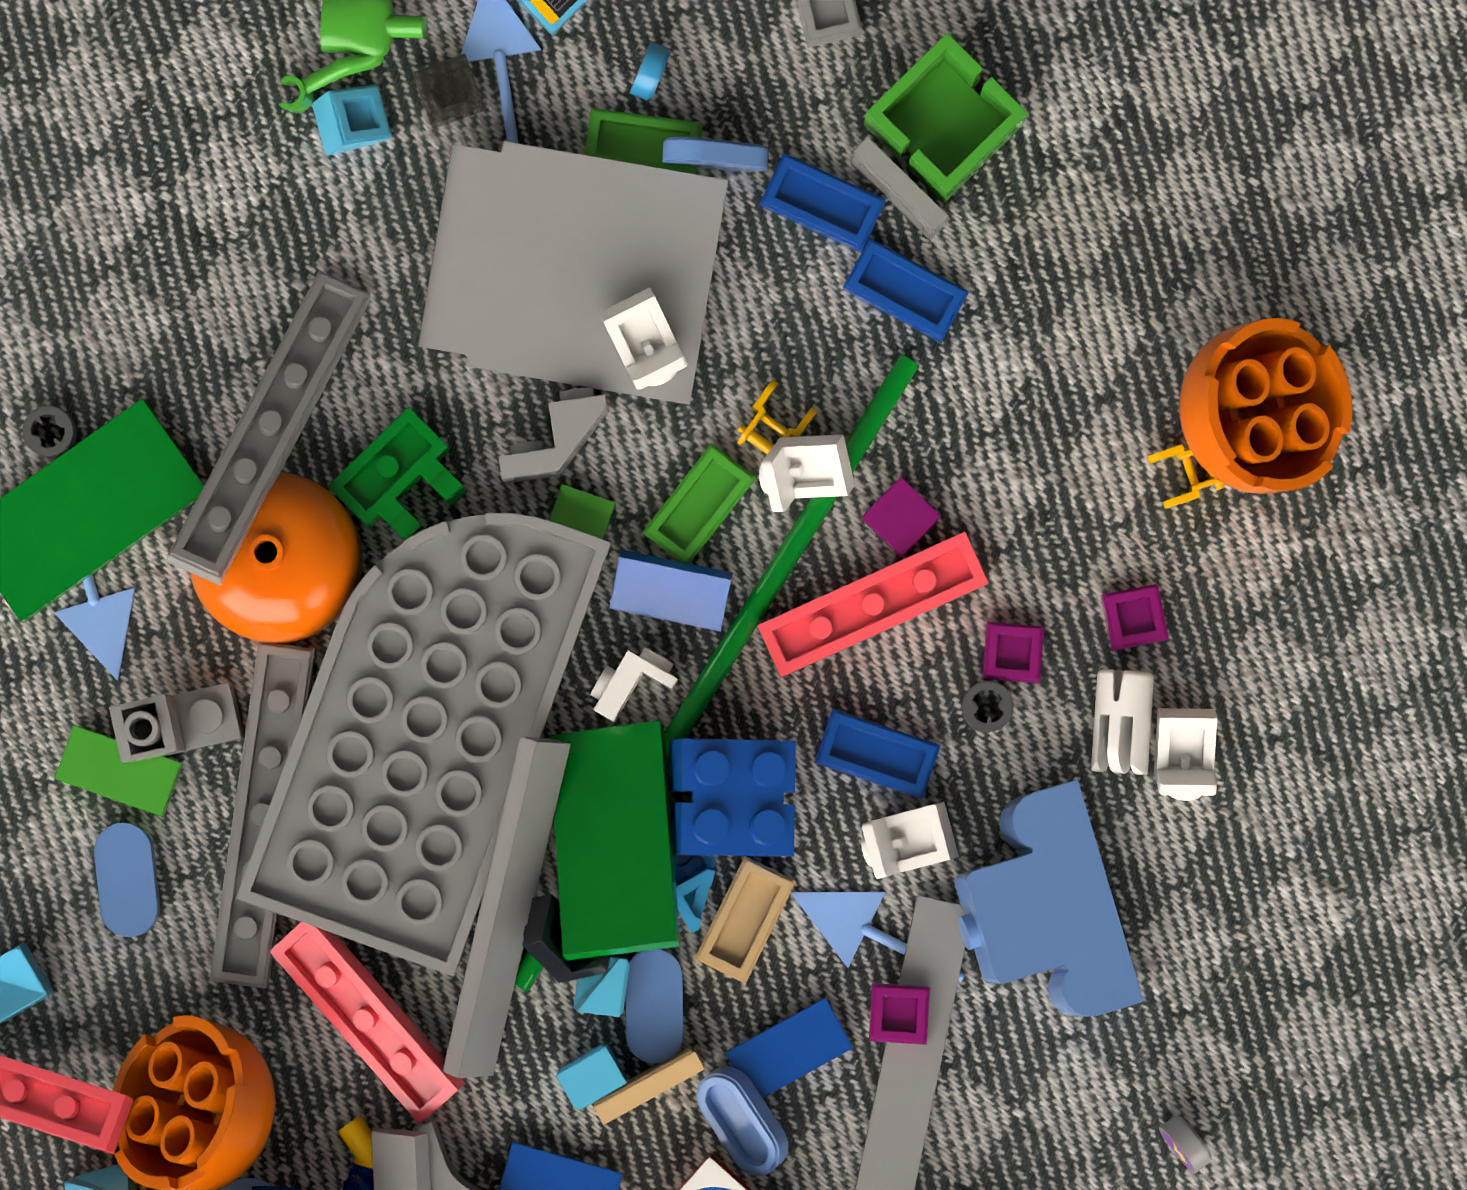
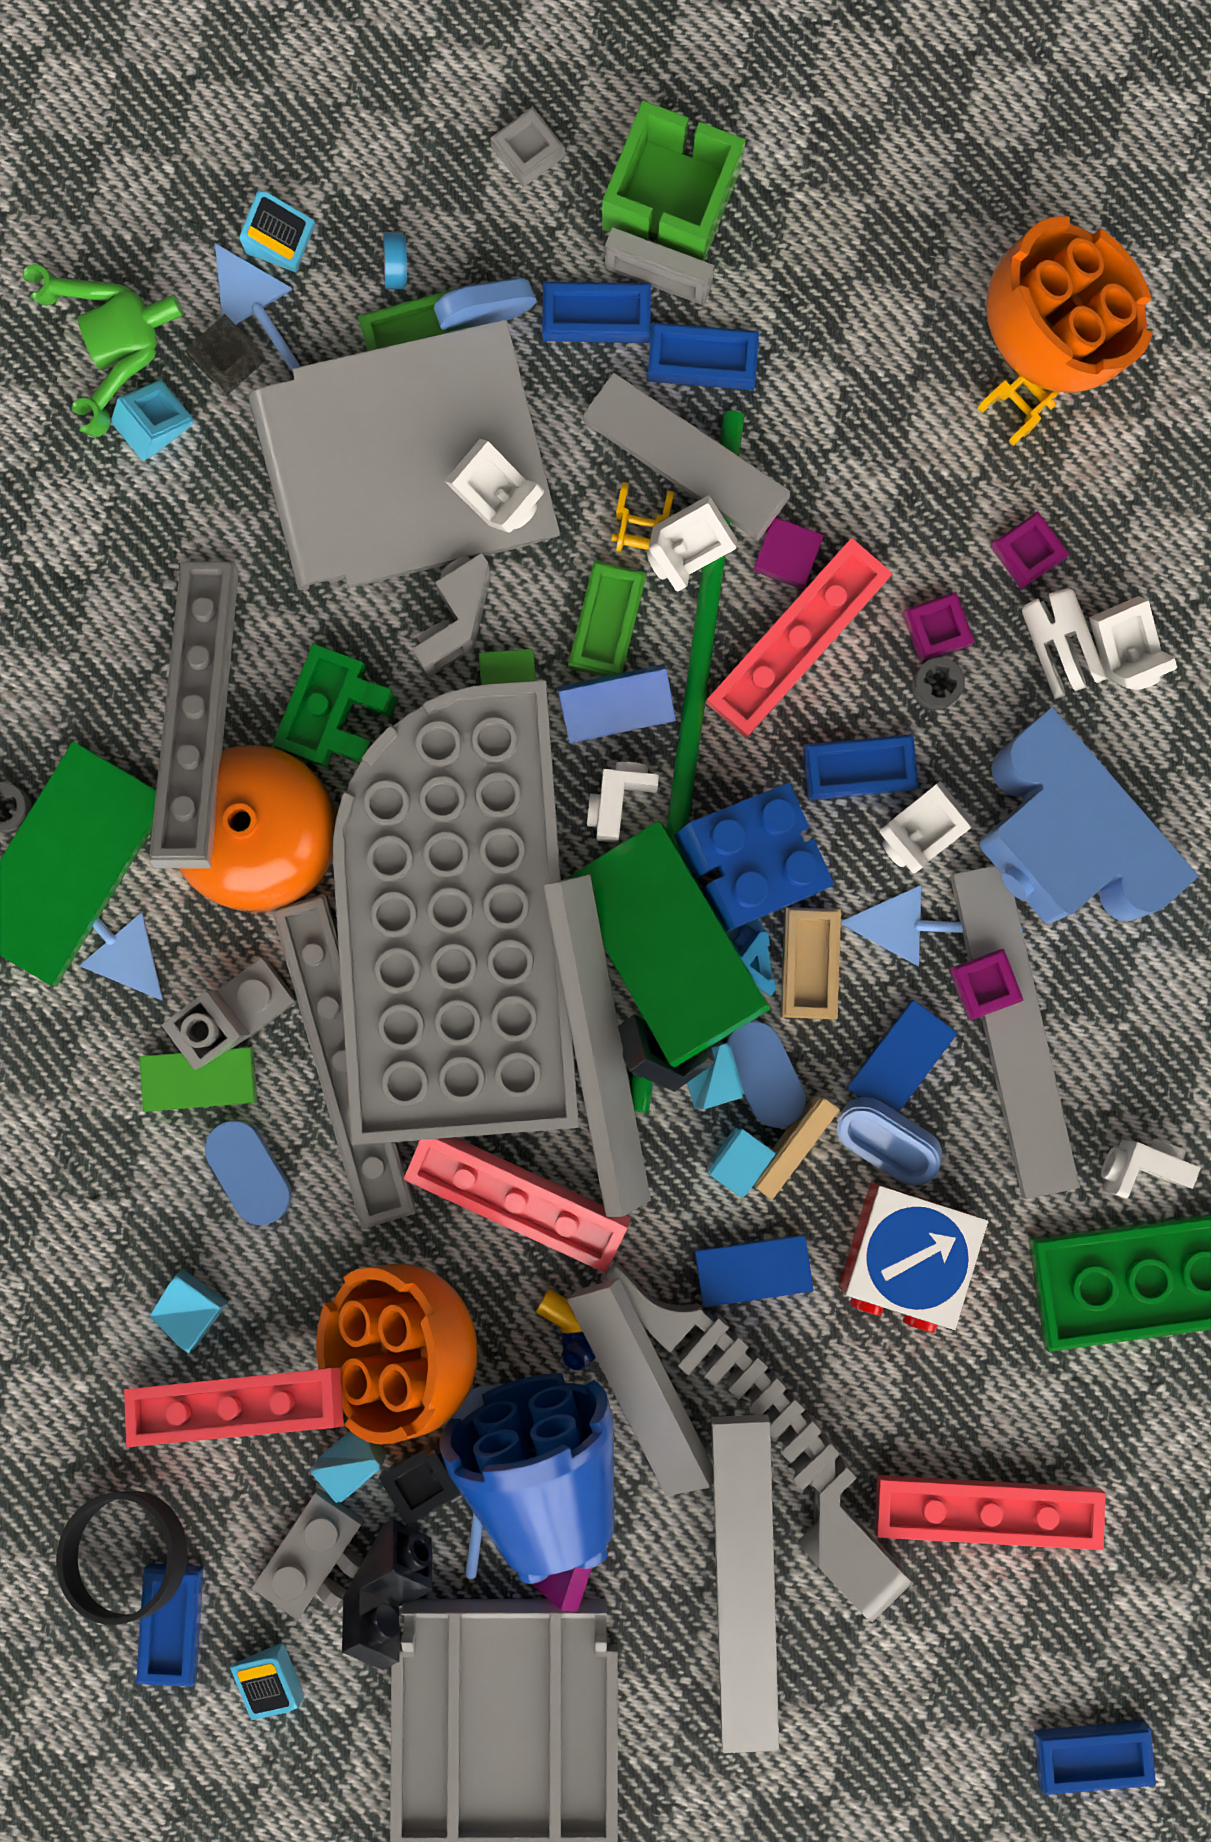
camera: 30 degrees left, 0 degrees up
none -> light grey tile [582,373,791,541]

